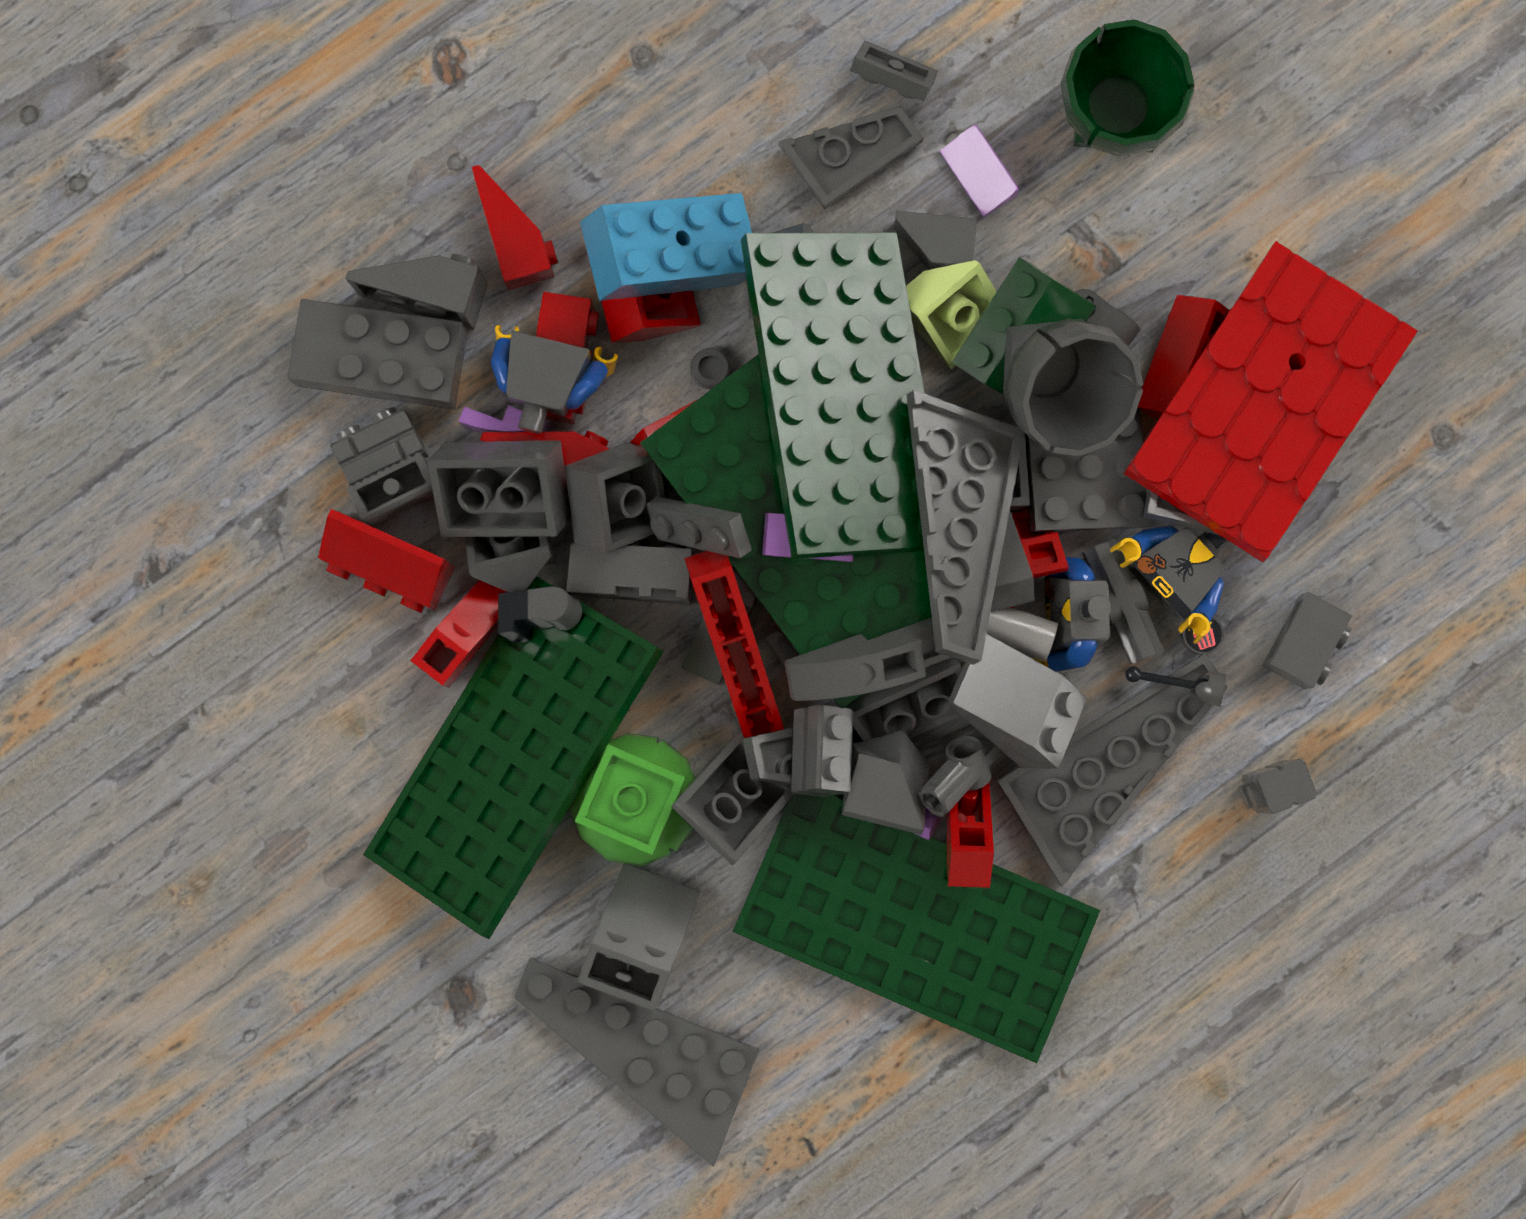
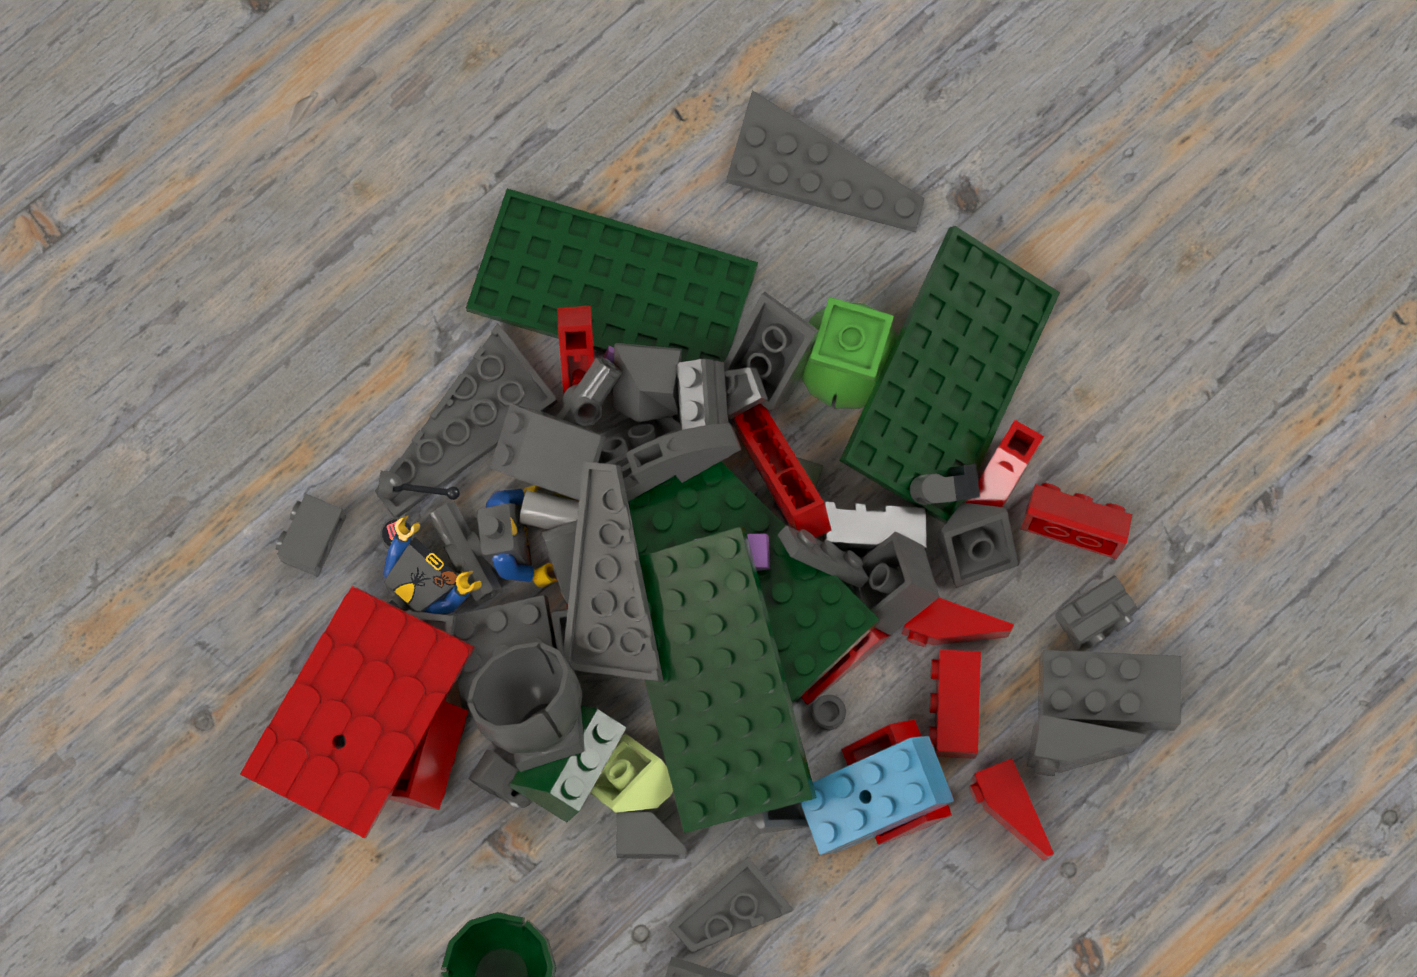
camera: 170 degrees right, 10 degrees down
dark grey brick [347,452,434,527] -> none
dark grey brick [427,441,571,537] -> none
medium lavender slope [458,405,550,433] -> none
dark grey torso [490,325,618,434] -> none
dark grey slope [577,864,701,1012] -> none
slope [940,124,1019,218] -> none
red slope [1011,510,1069,578] -> none
dark grey brick [1239,759,1317,814] -> none

